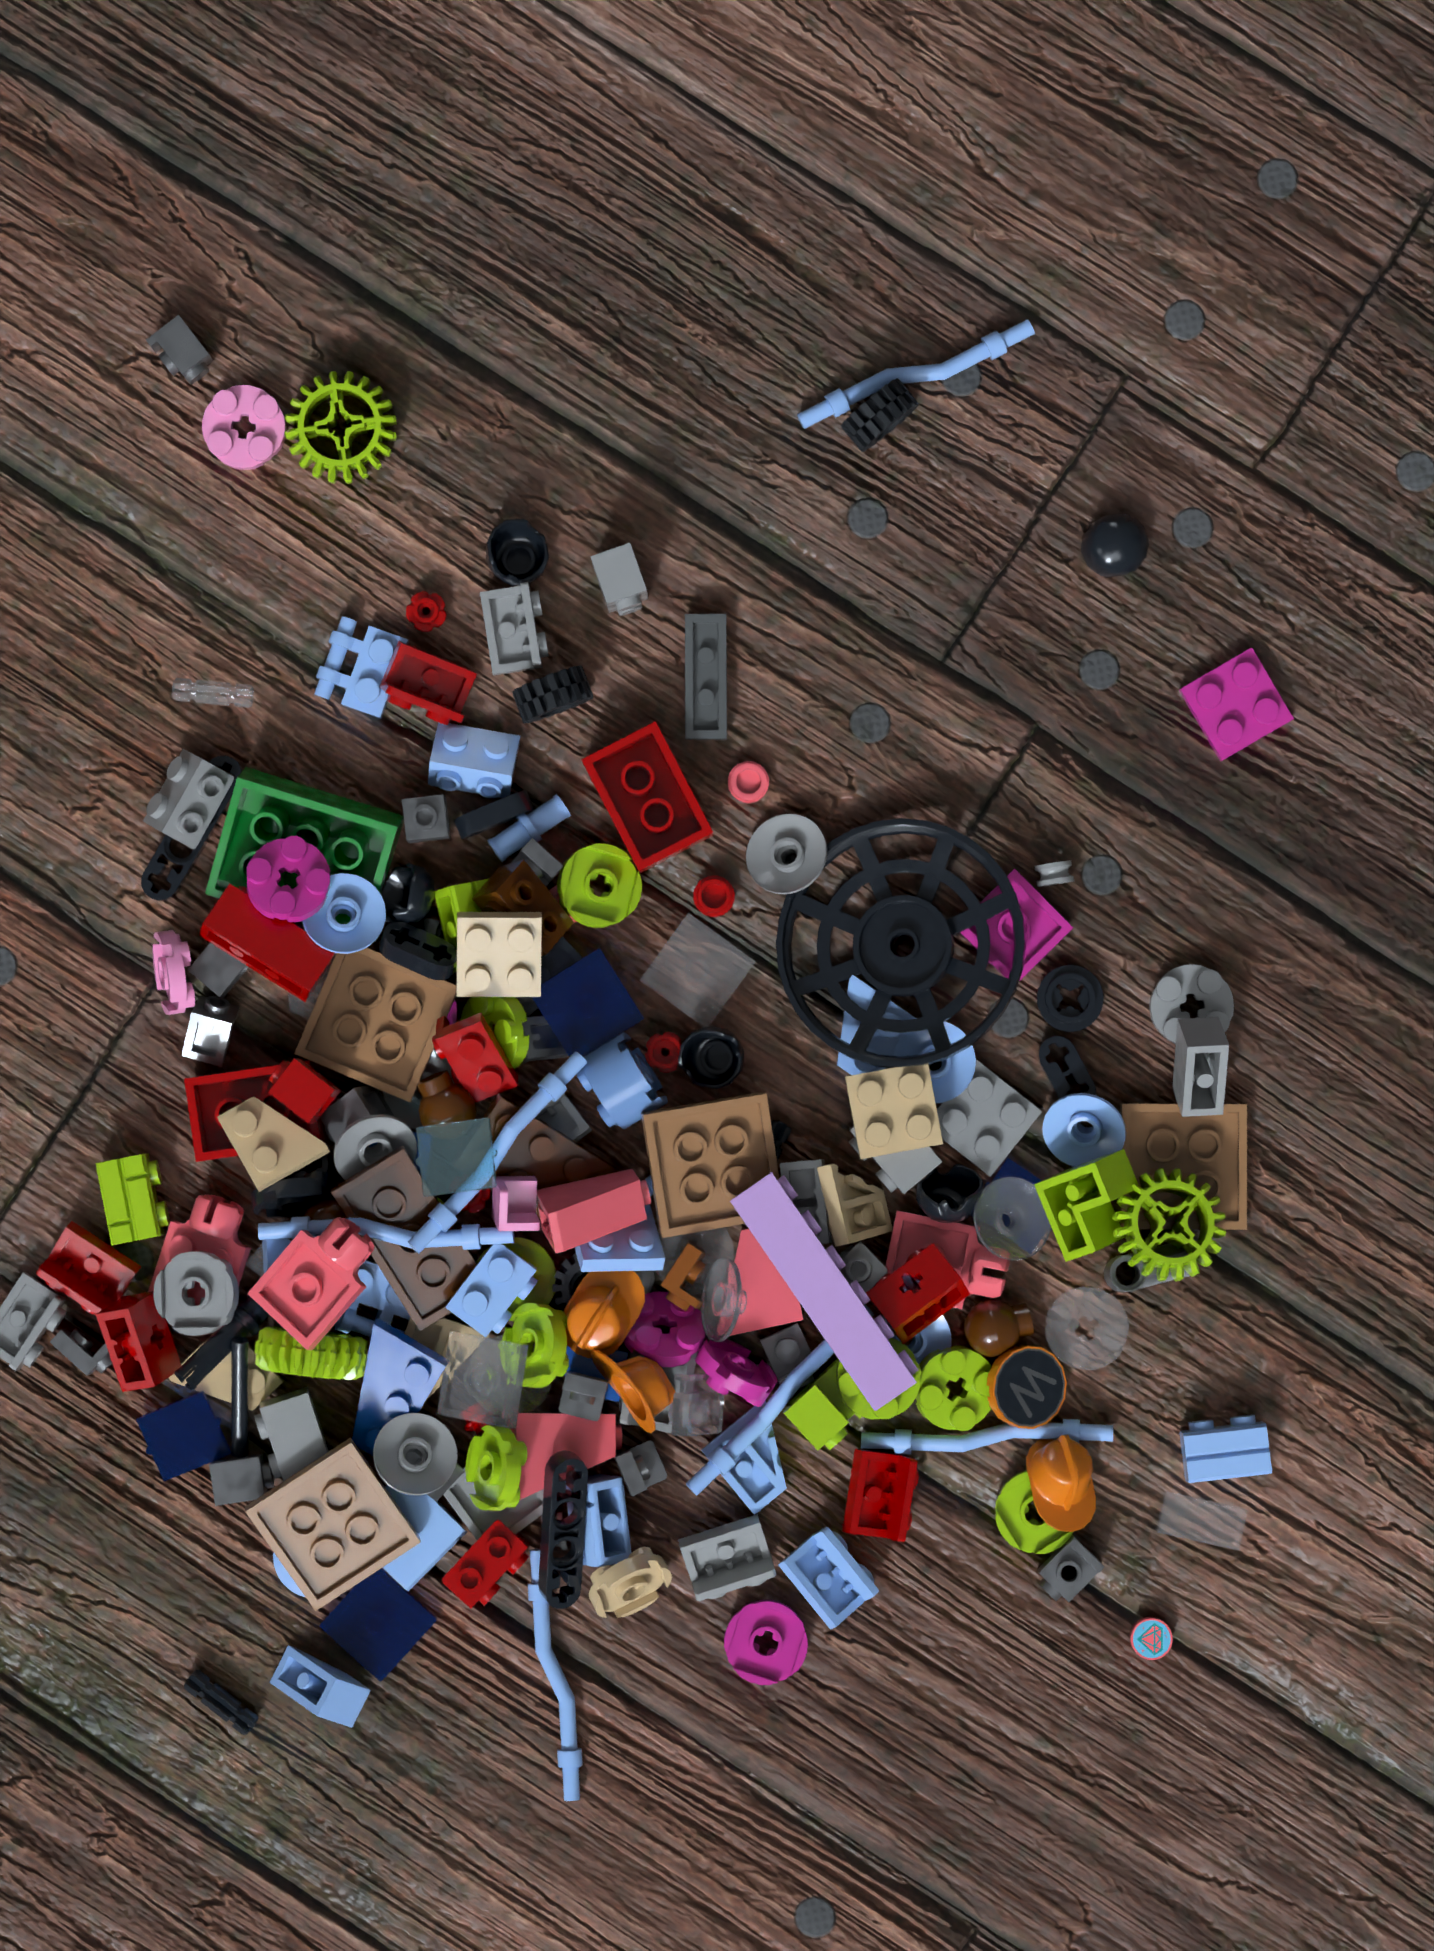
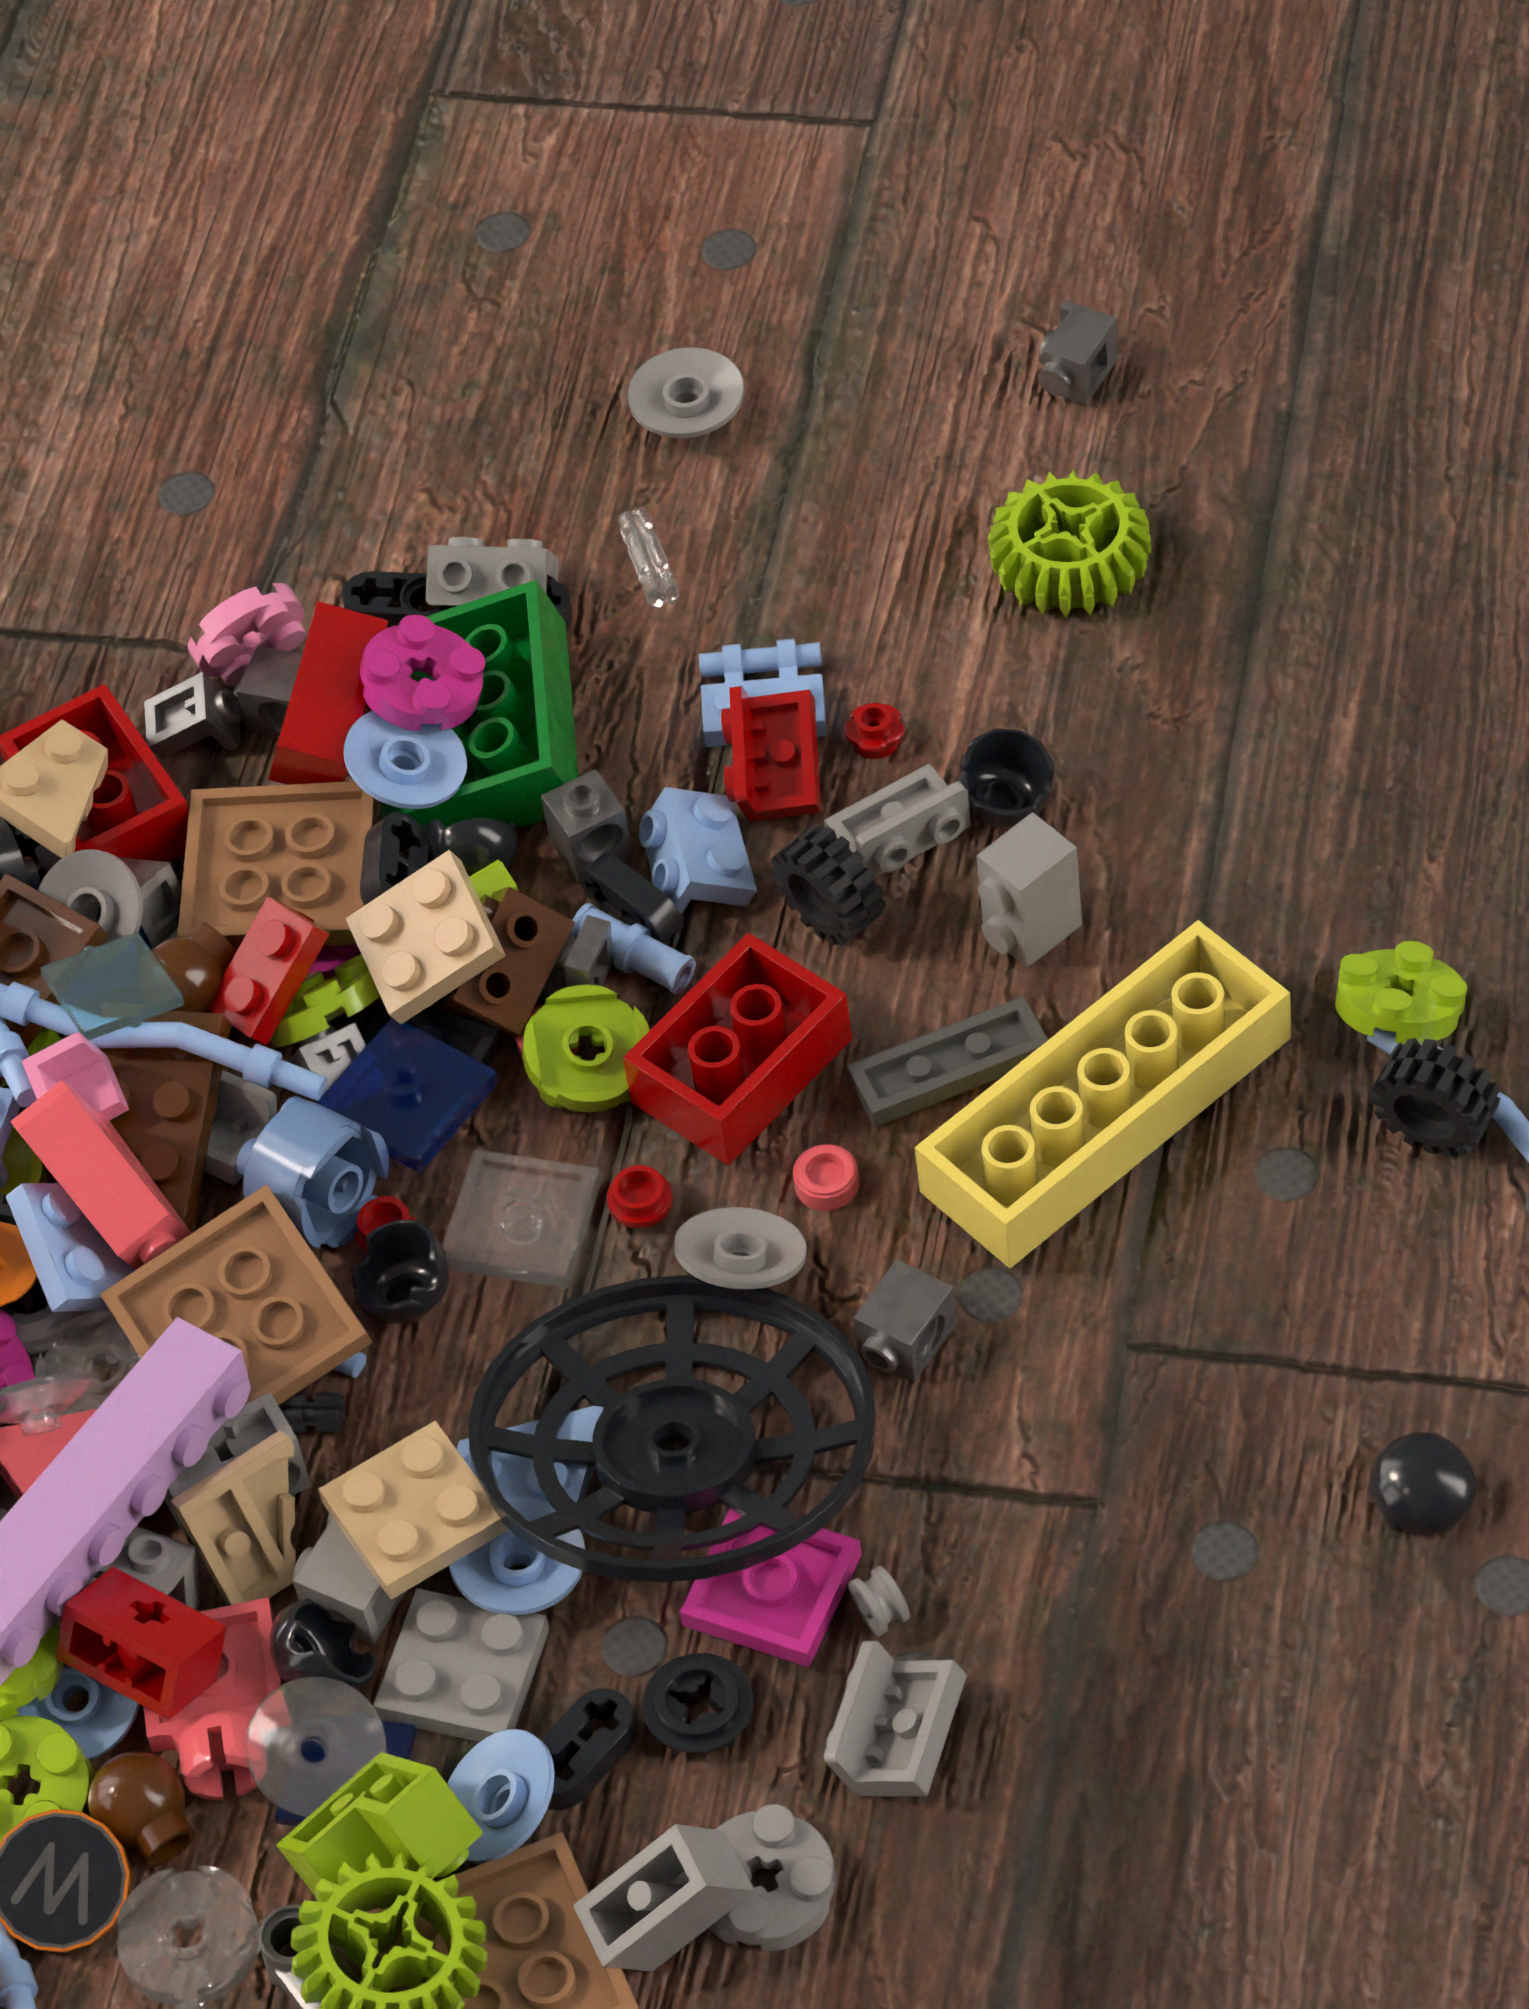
camera: 75 degrees right, 35 degrees down
bright pink plate [202,385,286,470] -> none
red brick [268,1058,341,1124] -> none
dark orange bracket [661,1243,707,1311] -> none
dark pink plate [1179,647,1294,762] -> none
none -> light grey dish [628,347,744,438]
none -> light grey bracket [824,1641,967,1796]
none -> flat silver brick [854,1259,957,1382]
none -> light yellow brick [915,920,1291,1269]
none -> lime plate [1335,941,1467,1044]

